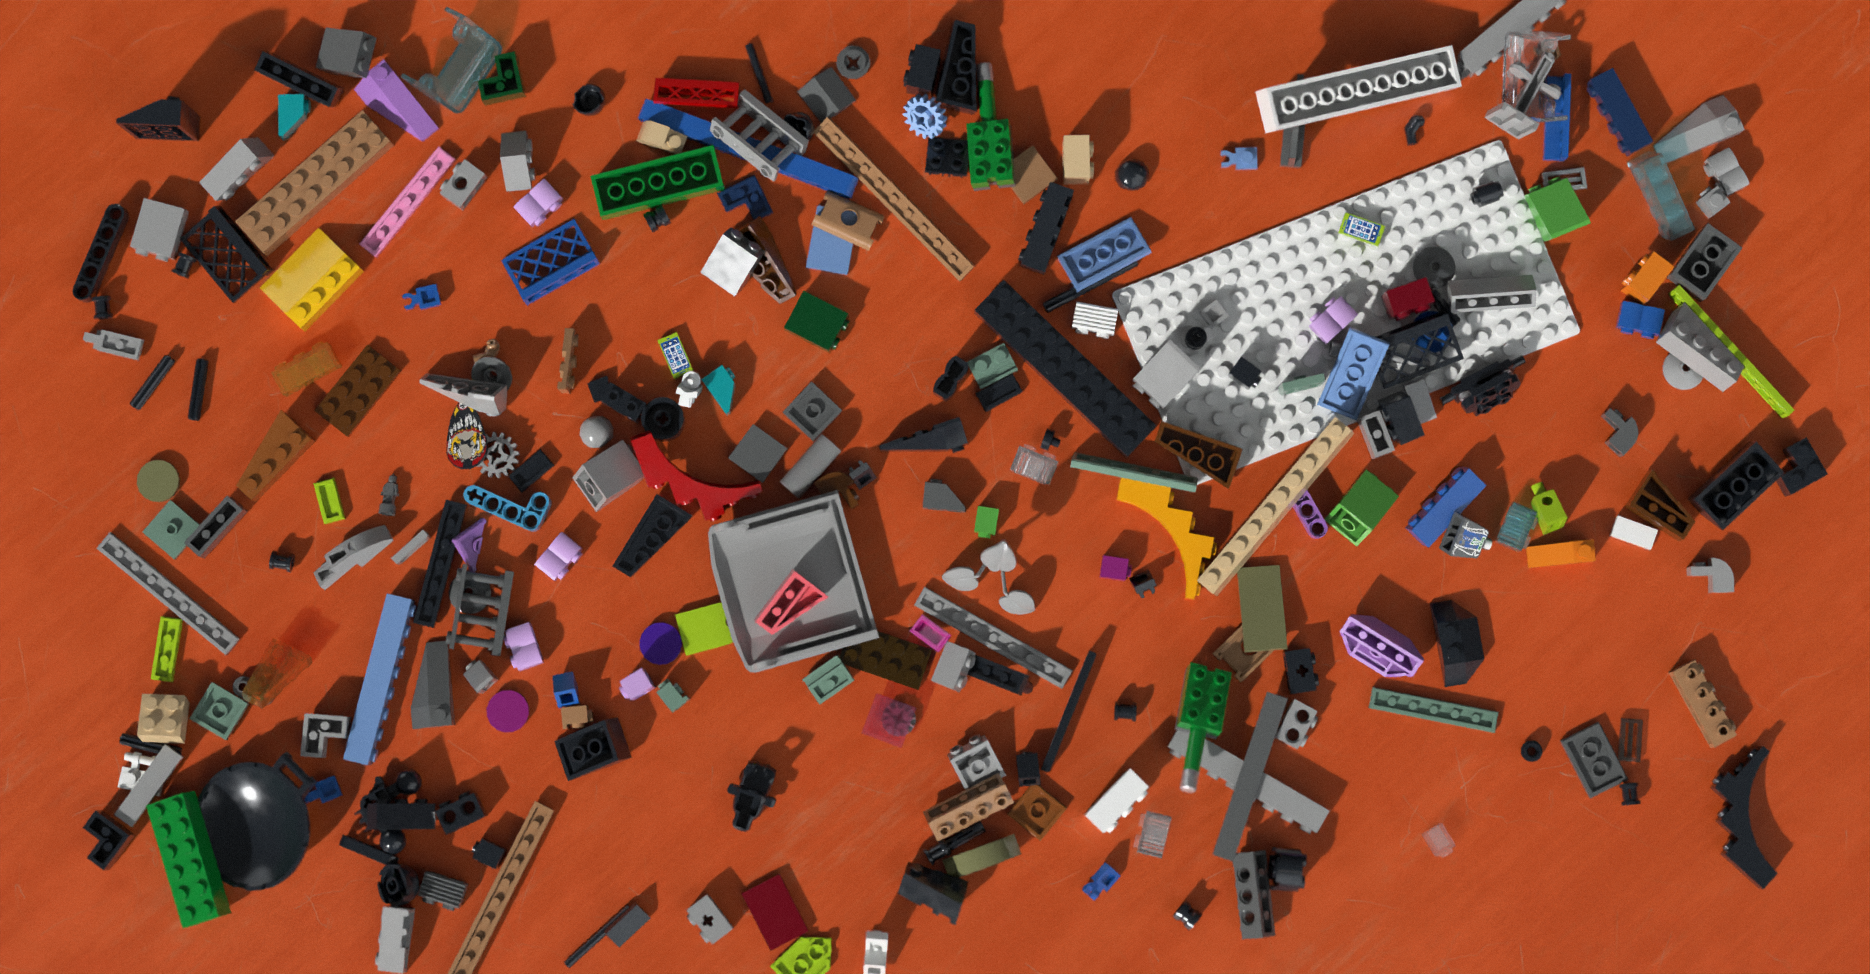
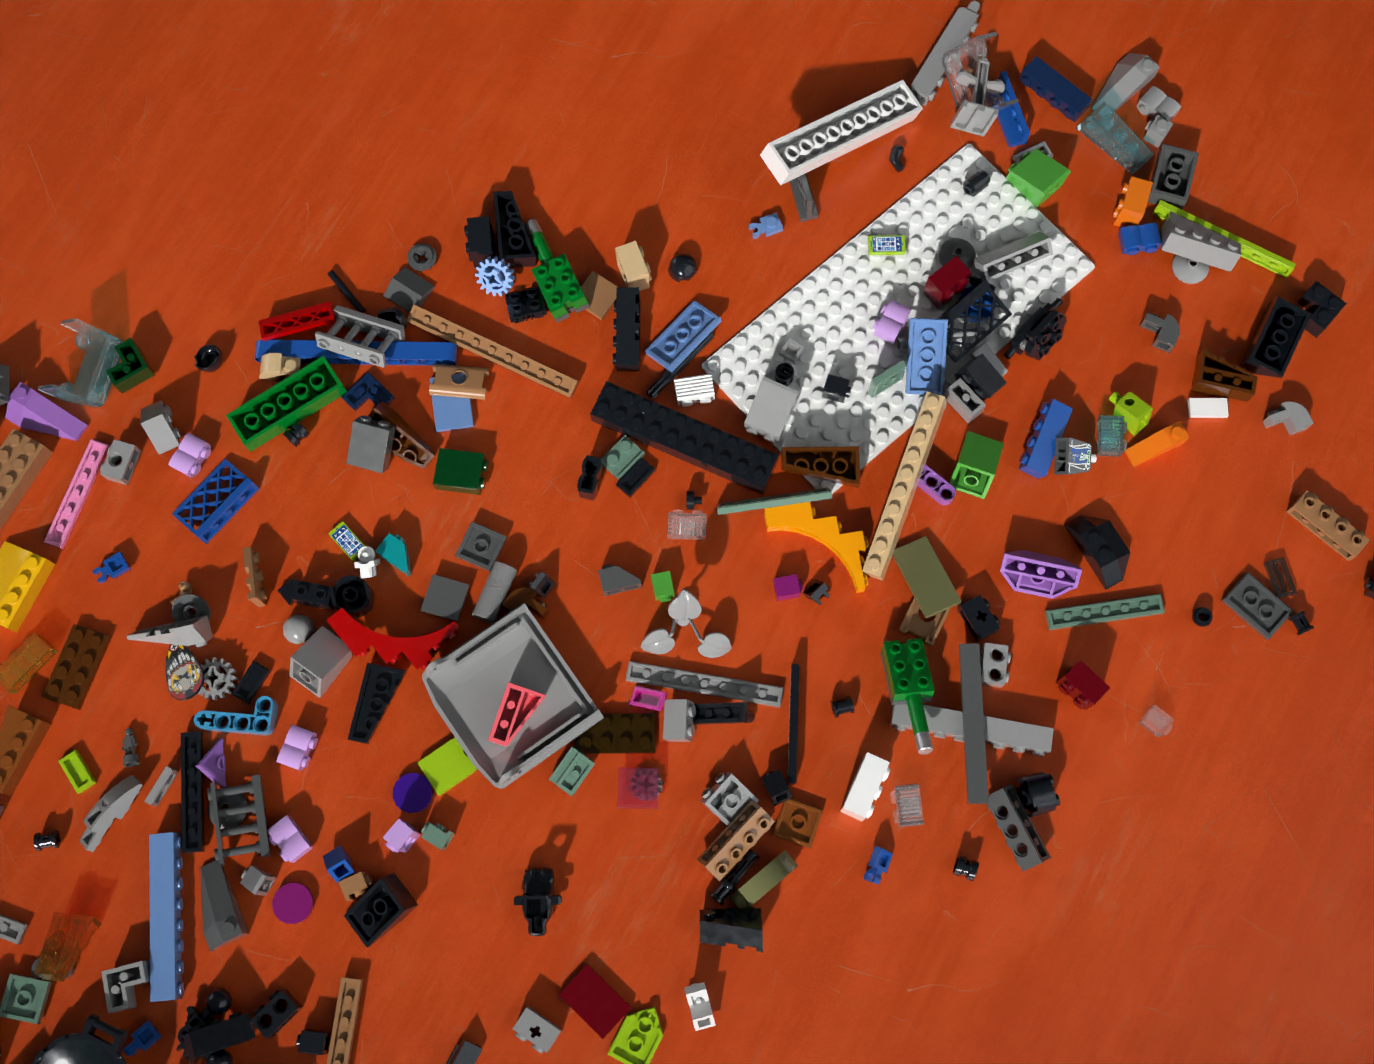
camera: 20 degrees left, 10 degrees down
black wedge [879,417,968,453] -> none
none -> dark red brick [1056,660,1110,710]

